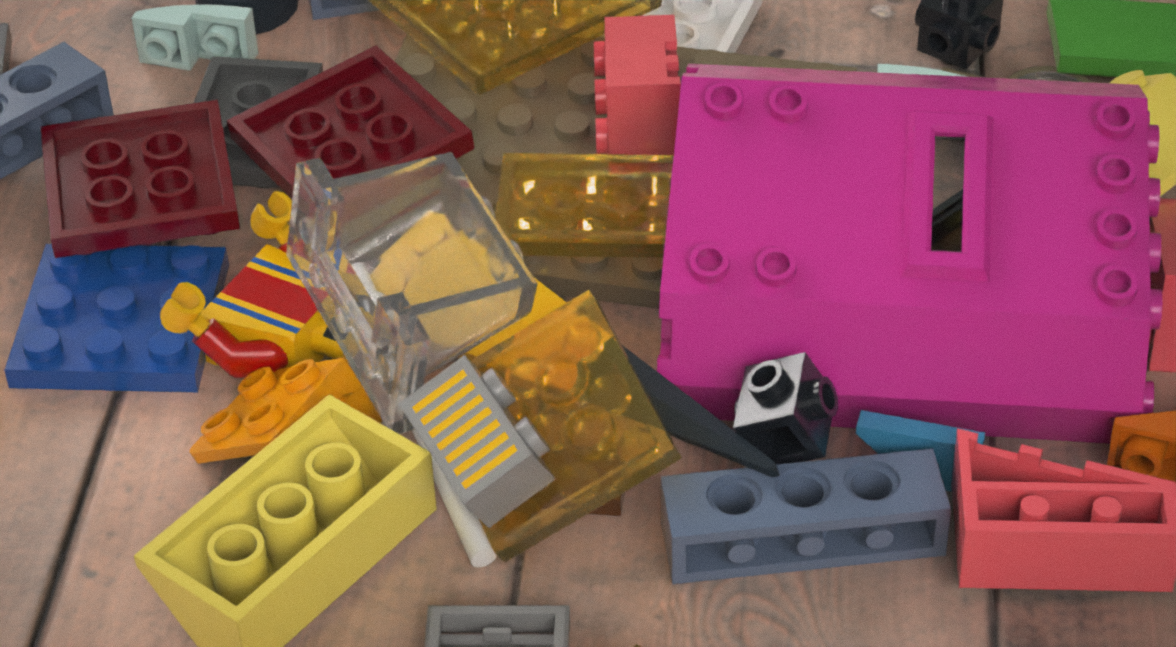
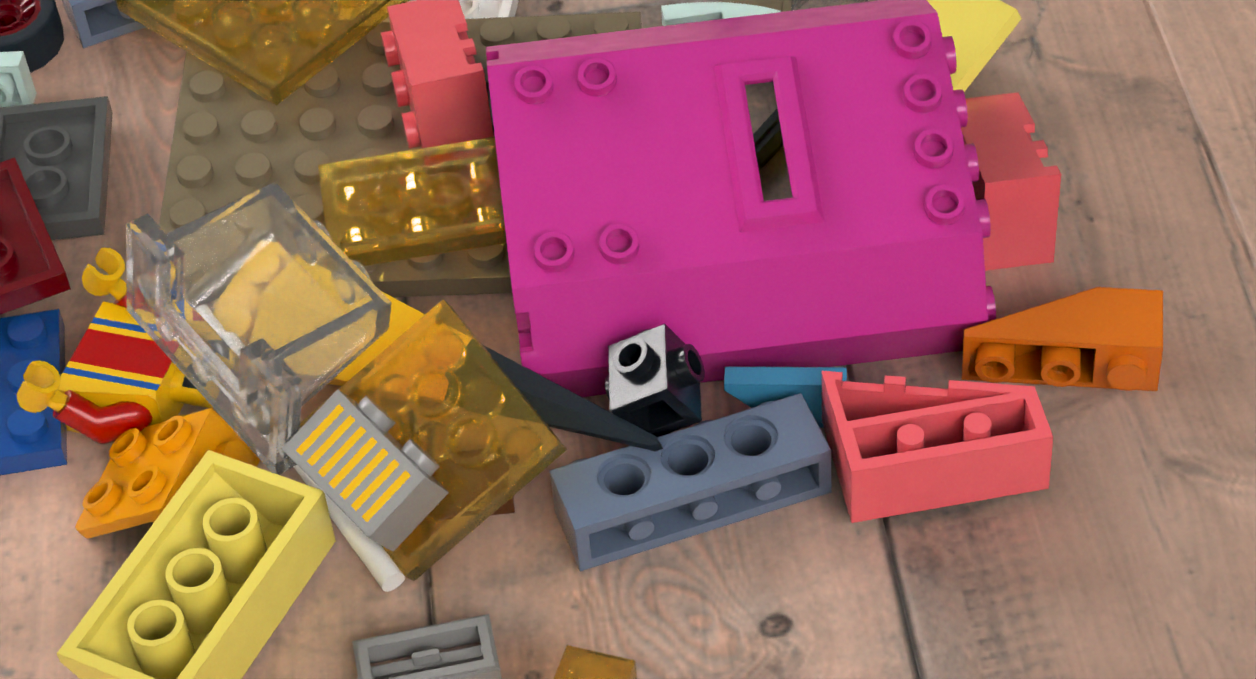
camera: 10 degrees left, 5 degrees up
dark red plate [227,45,475,230] -> none

